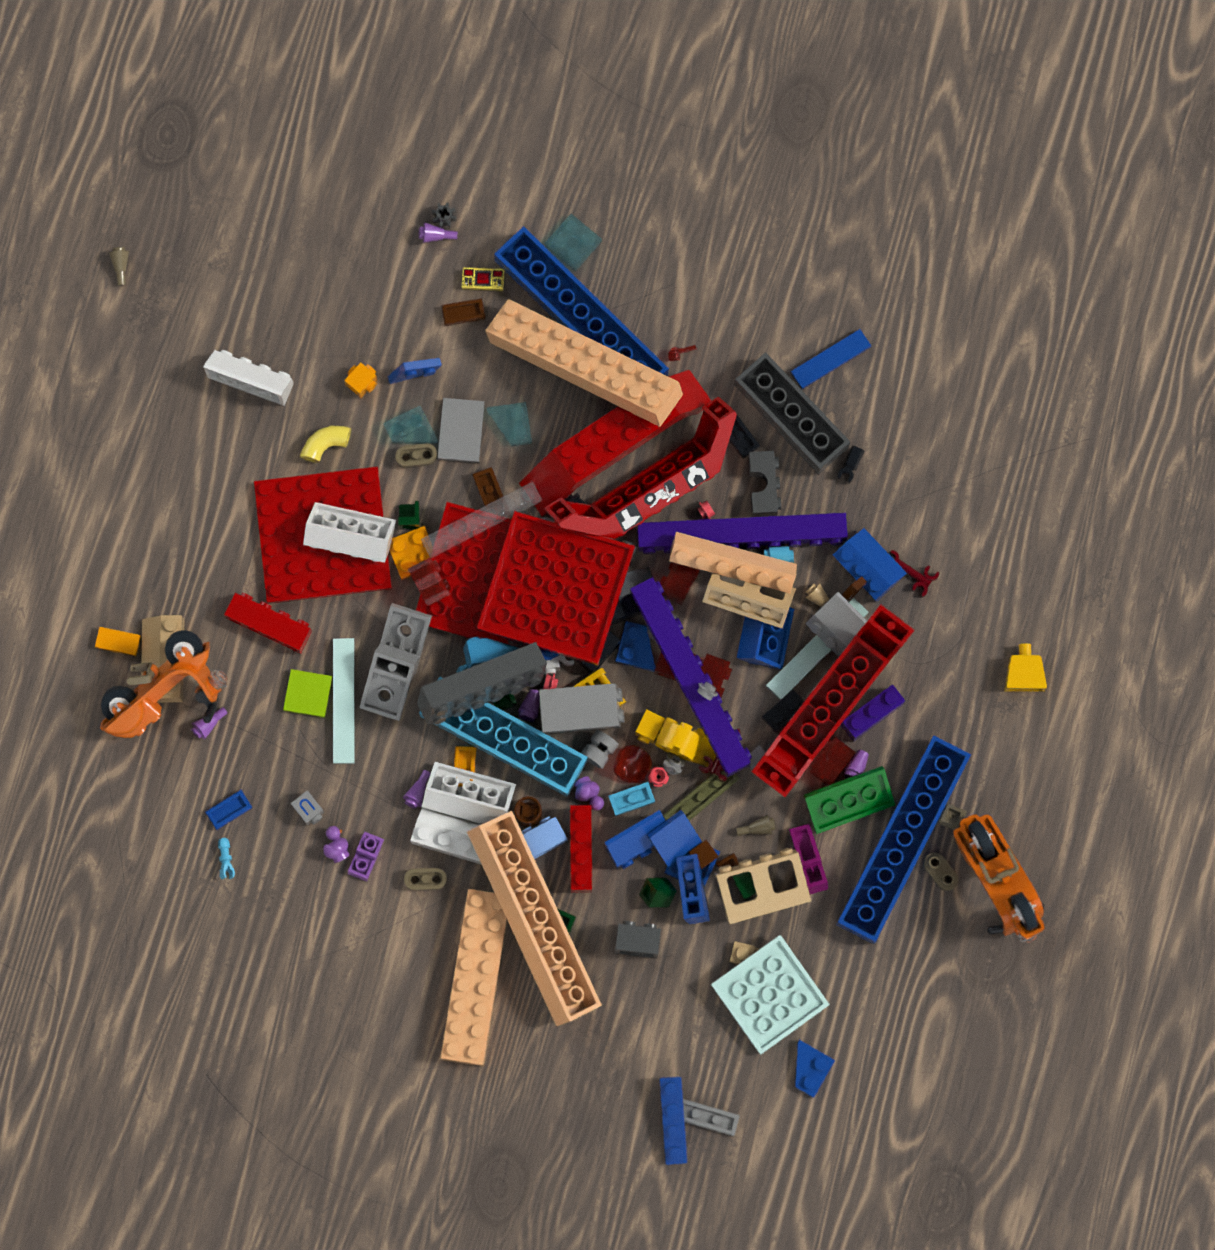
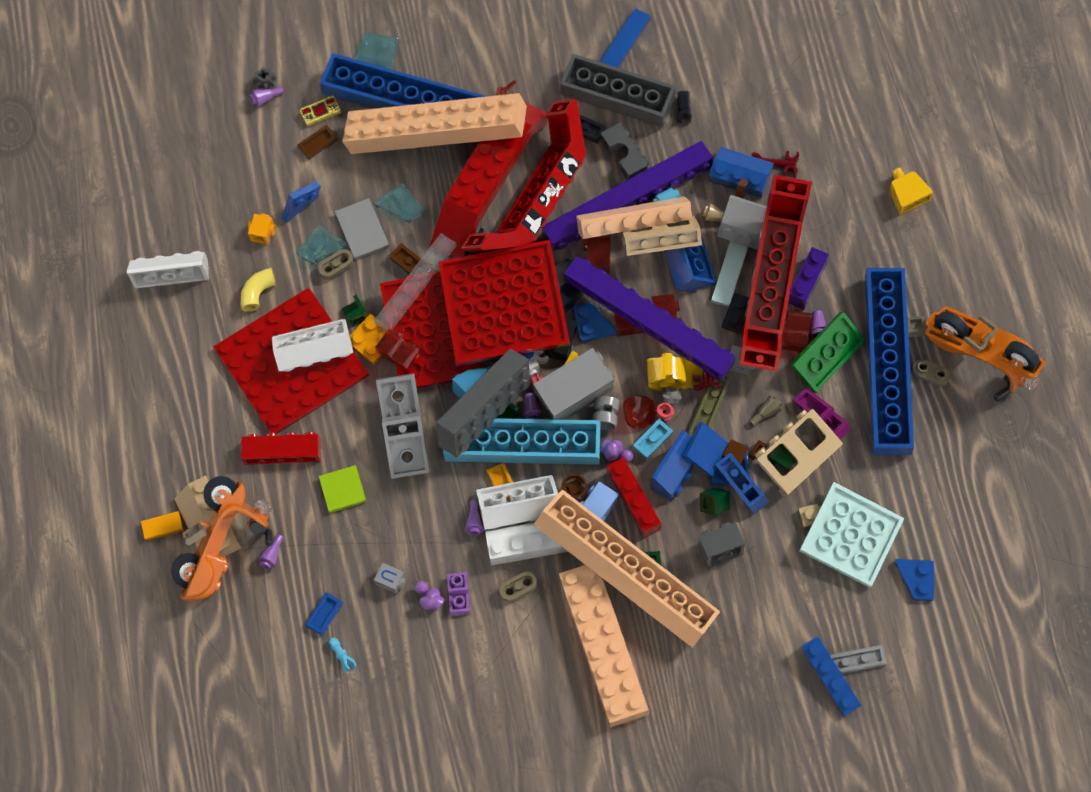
camera: 20 degrees left, 10 degrees down
dark tan cone [109,247,129,286] -> none
light aqua tile [333,638,355,764] -> none
yellow brick [635,709,665,744] -> none
coral plate [697,500,715,519] -> none
light grey plate [697,682,718,701] -> none

